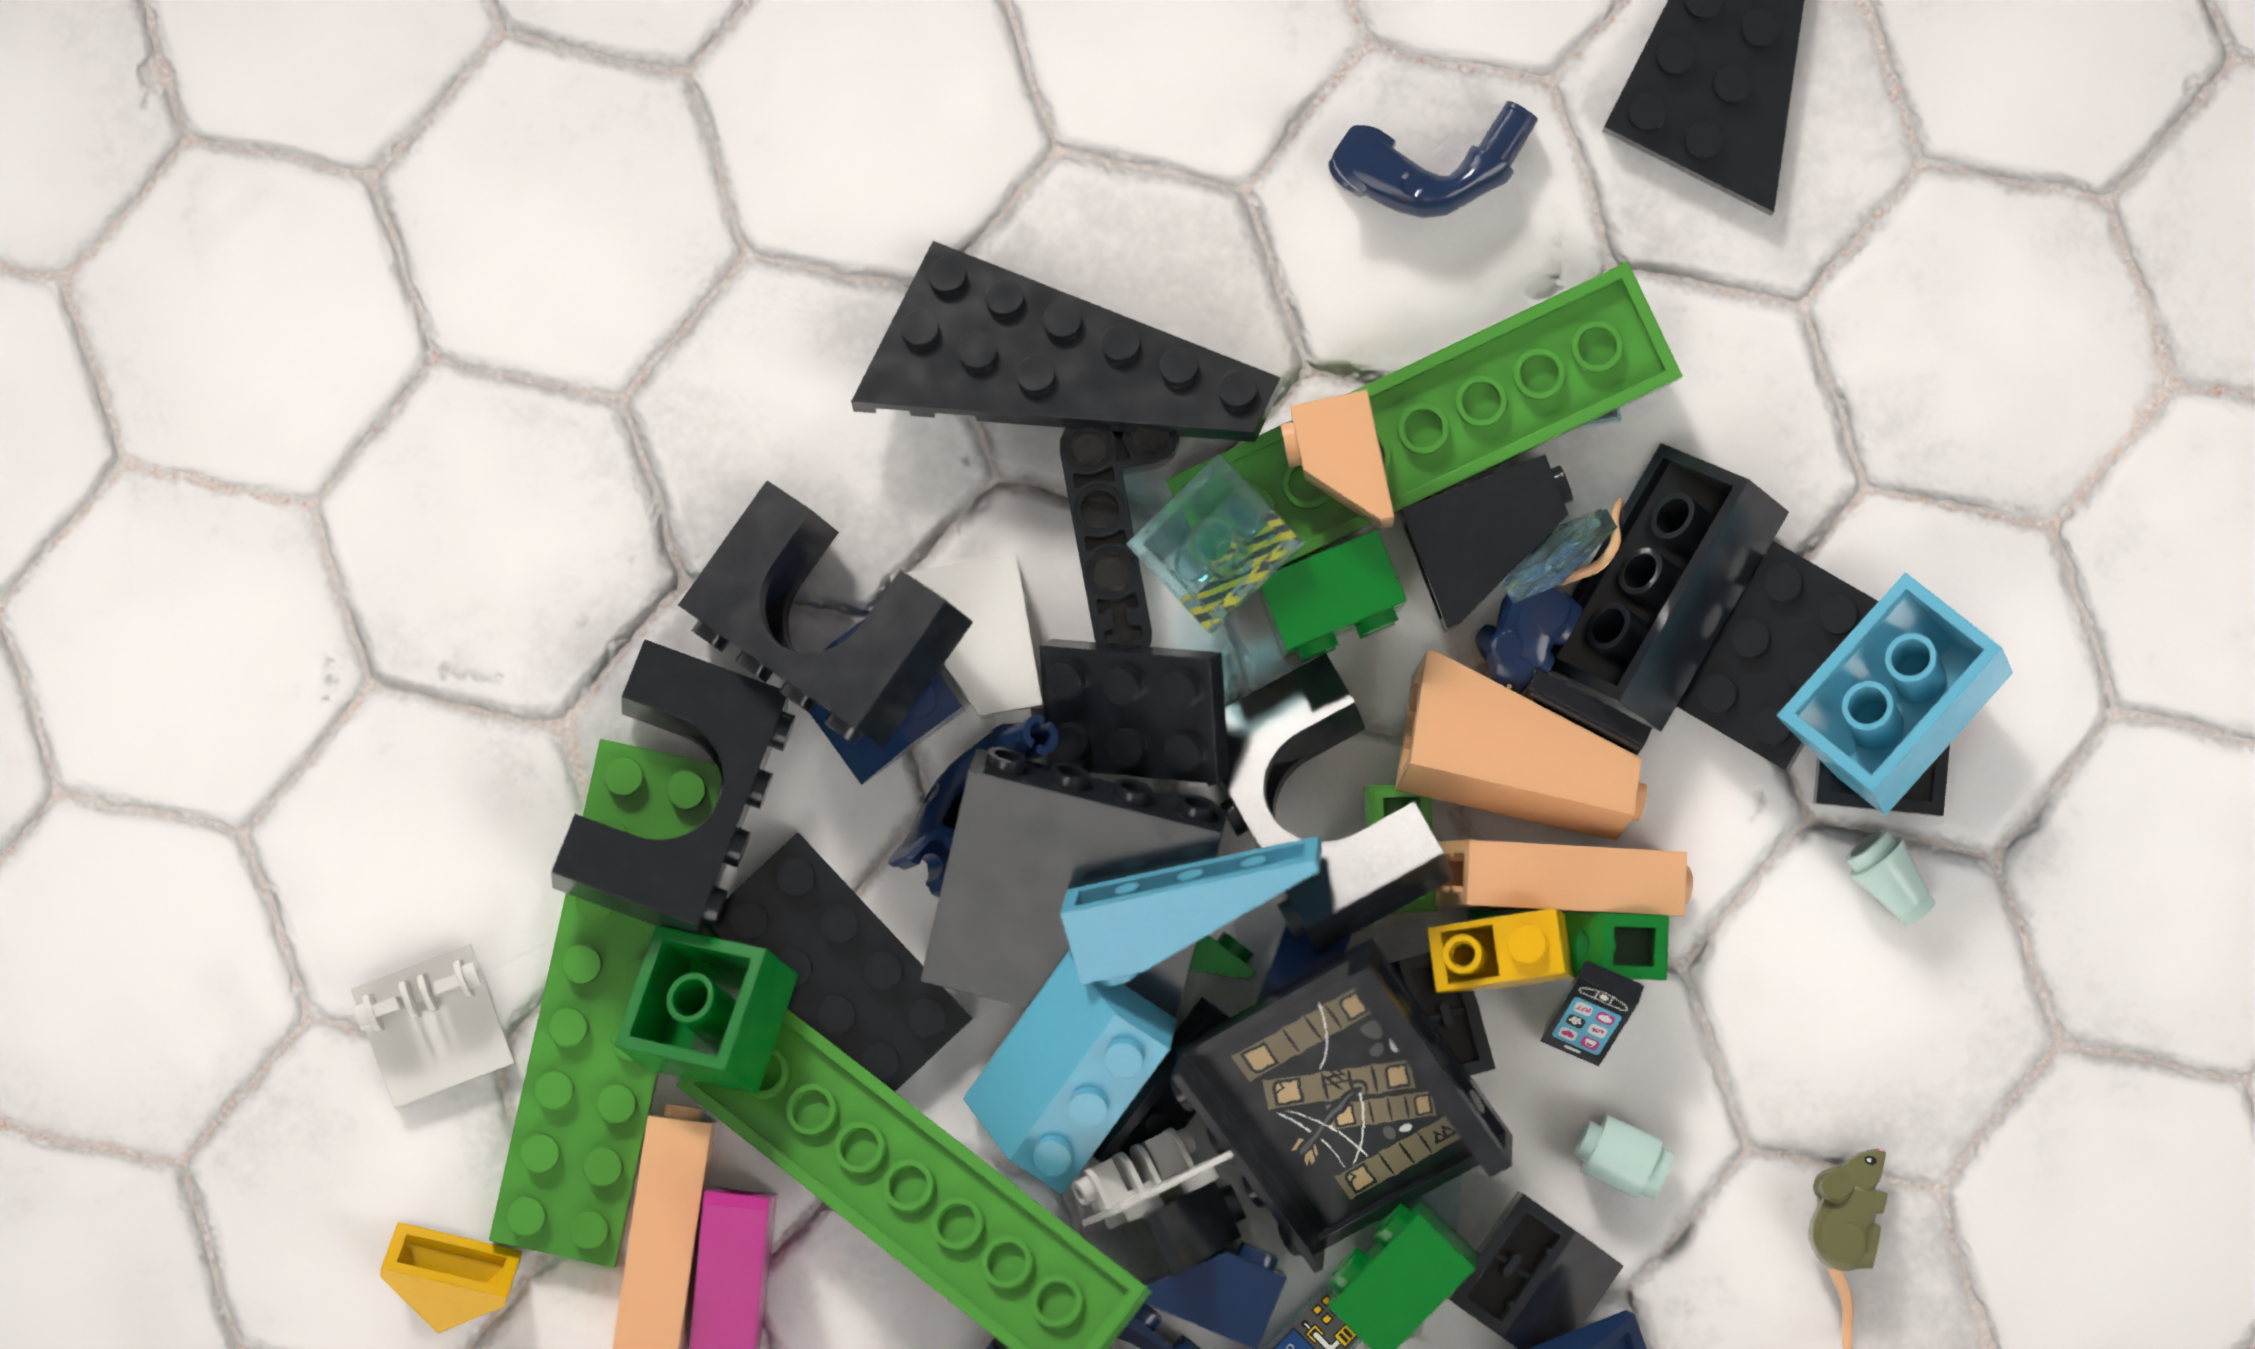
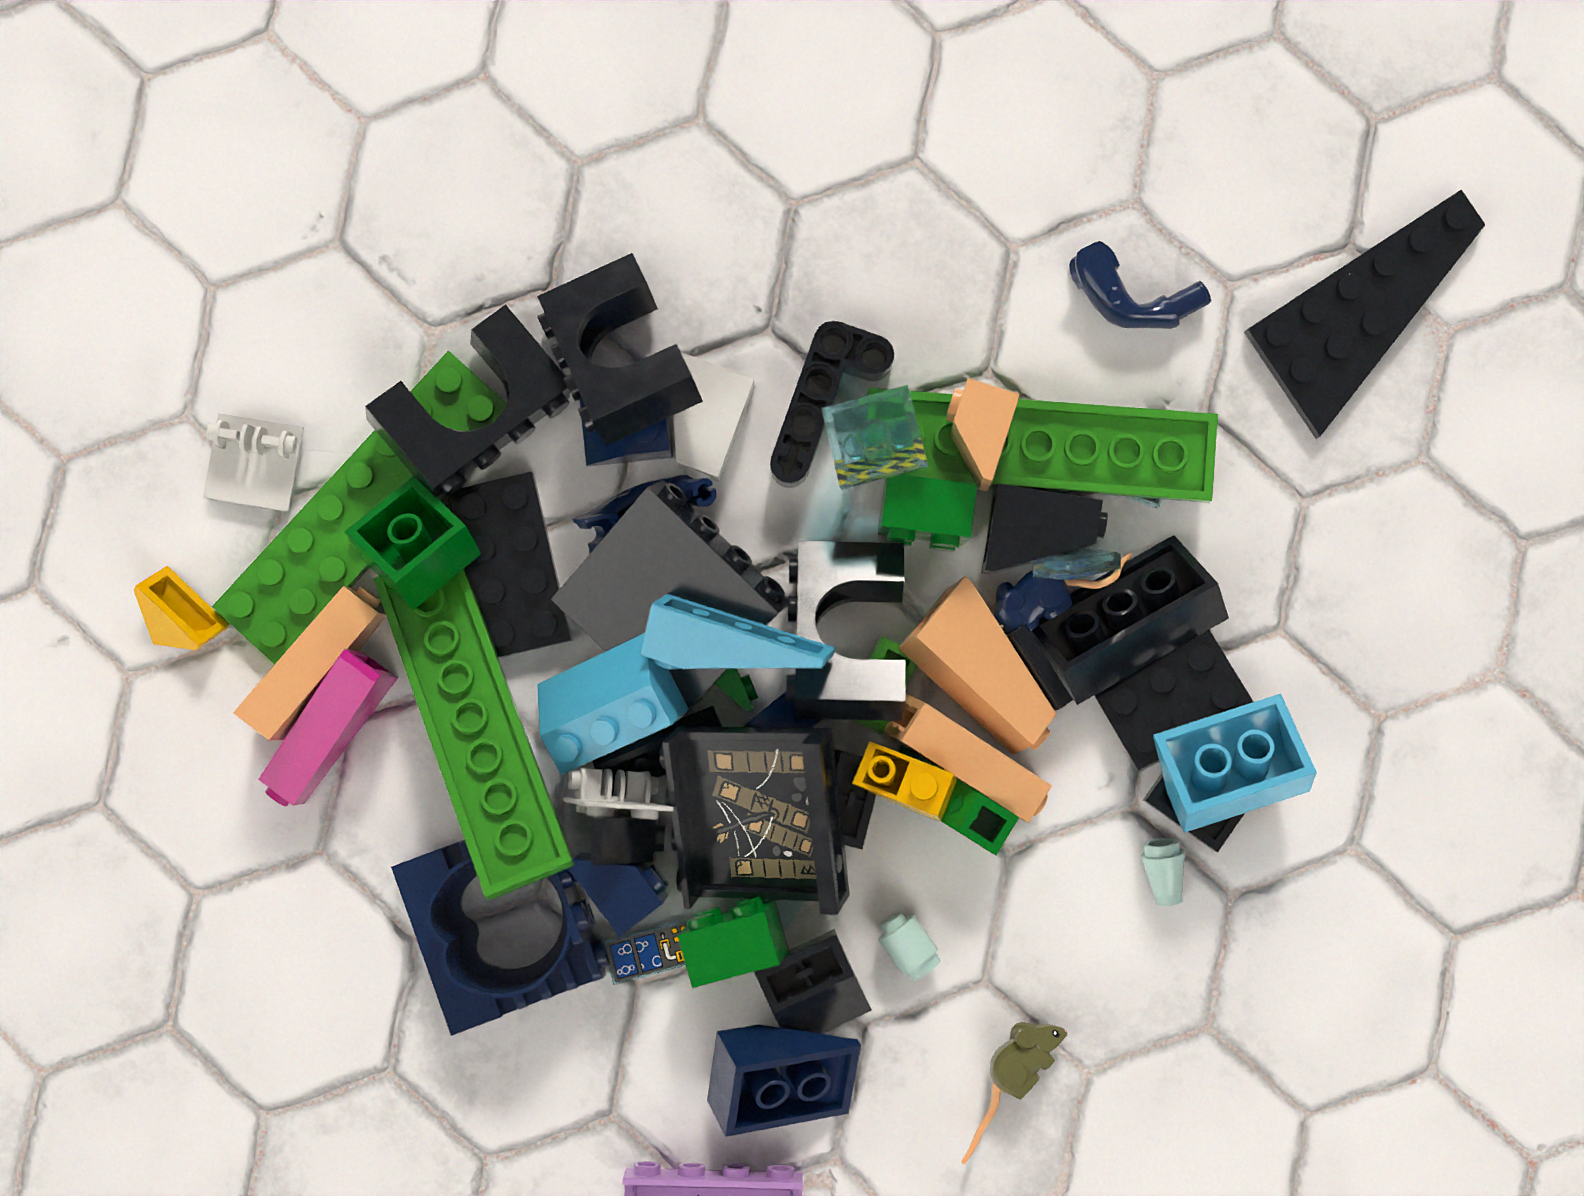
camera: 30 degrees right, 0 degrees up
black wing [851,241,1282,442] -> none
black plate [1039,639,1229,784] -> none
tile [1540,960,1644,1067] -> none

